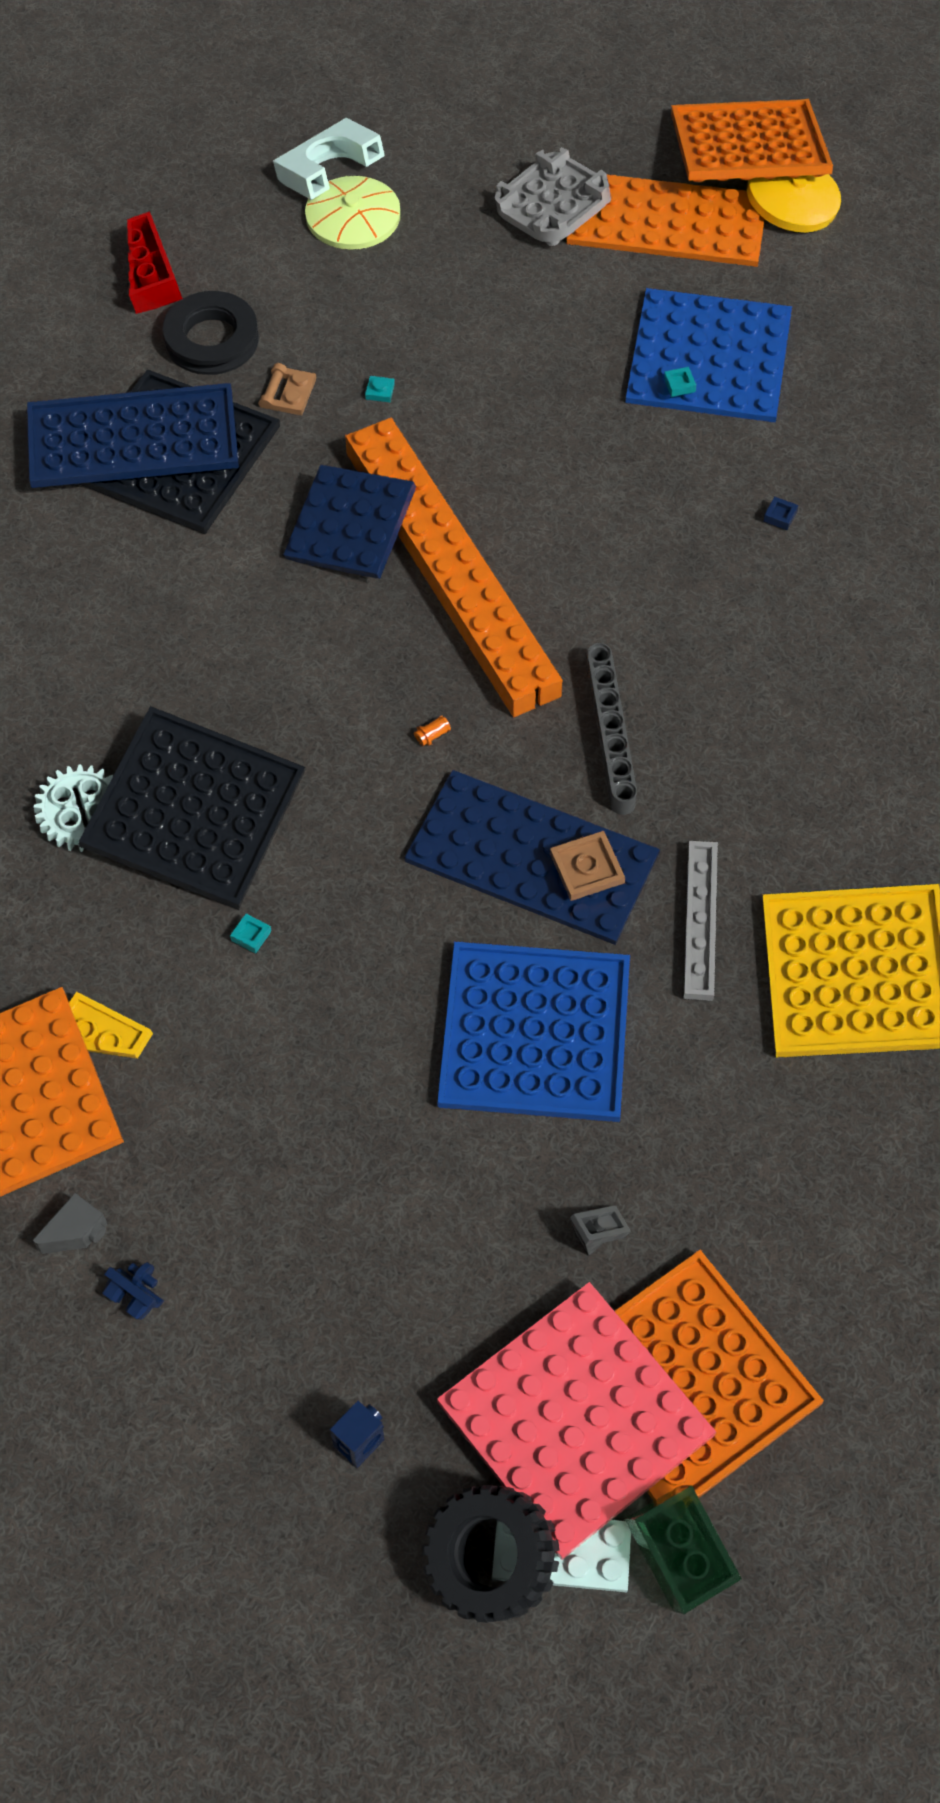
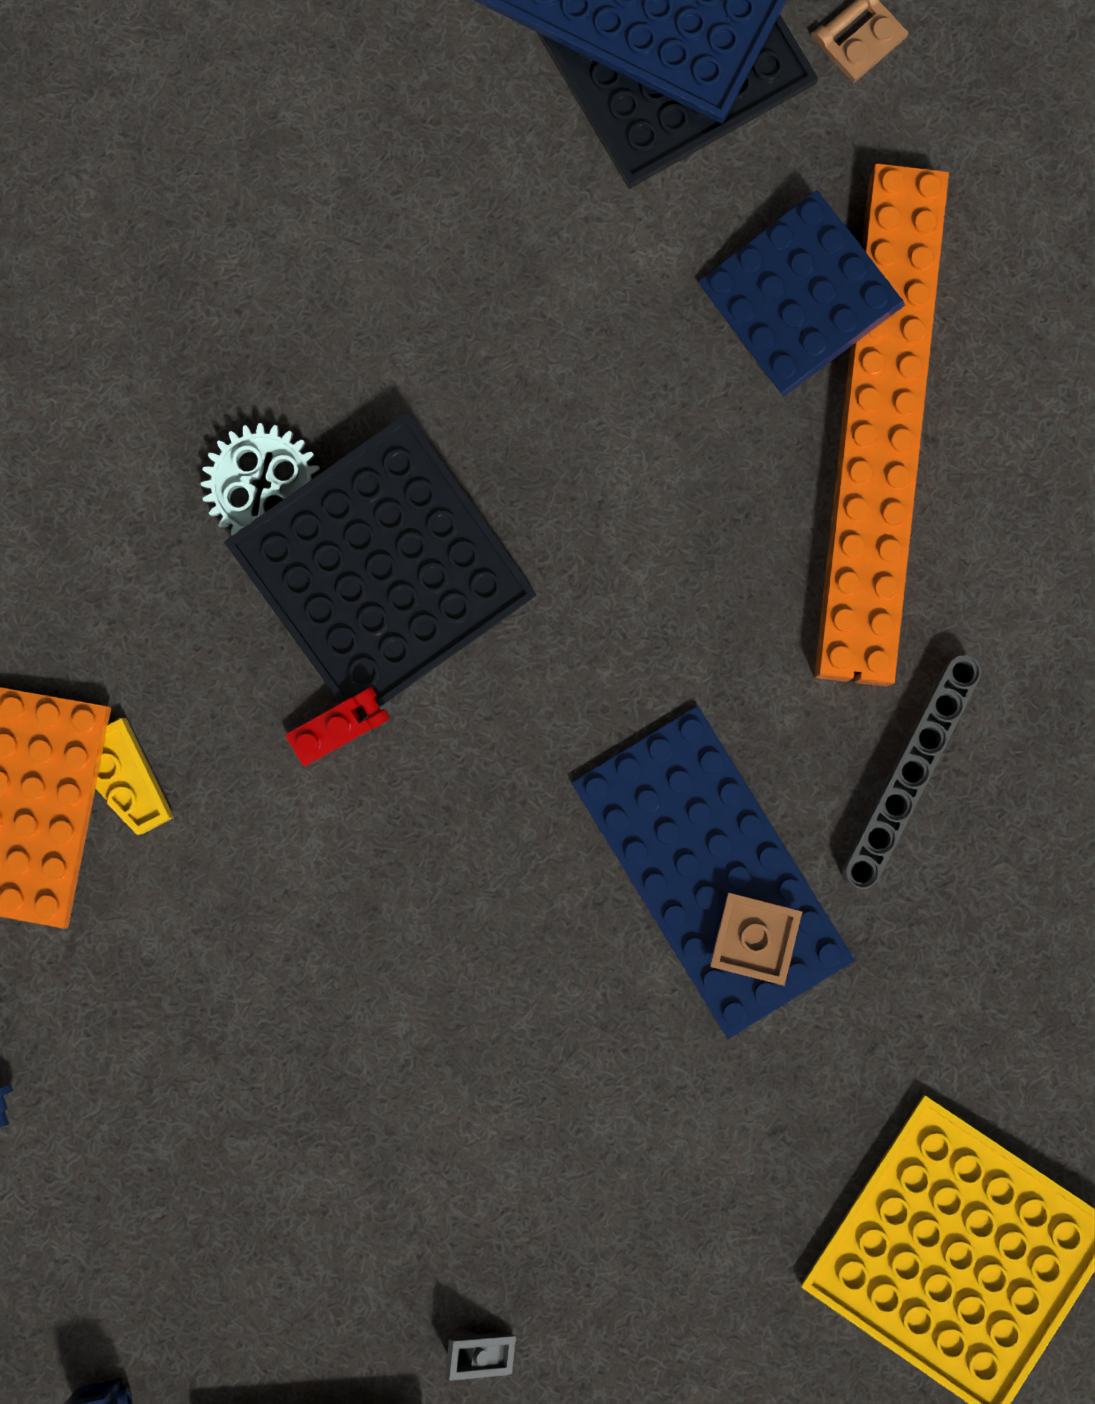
camera: 35 degrees right, 25 degrees up
teal plate [230,914,271,954] -> none
teal plate [365,376,395,403] -> none
orange pin [414,715,451,747] -> none
blue plate [437,942,630,1122] -> none
light grey plate [683,841,718,1001] -> none
none -> red plate [285,686,390,767]

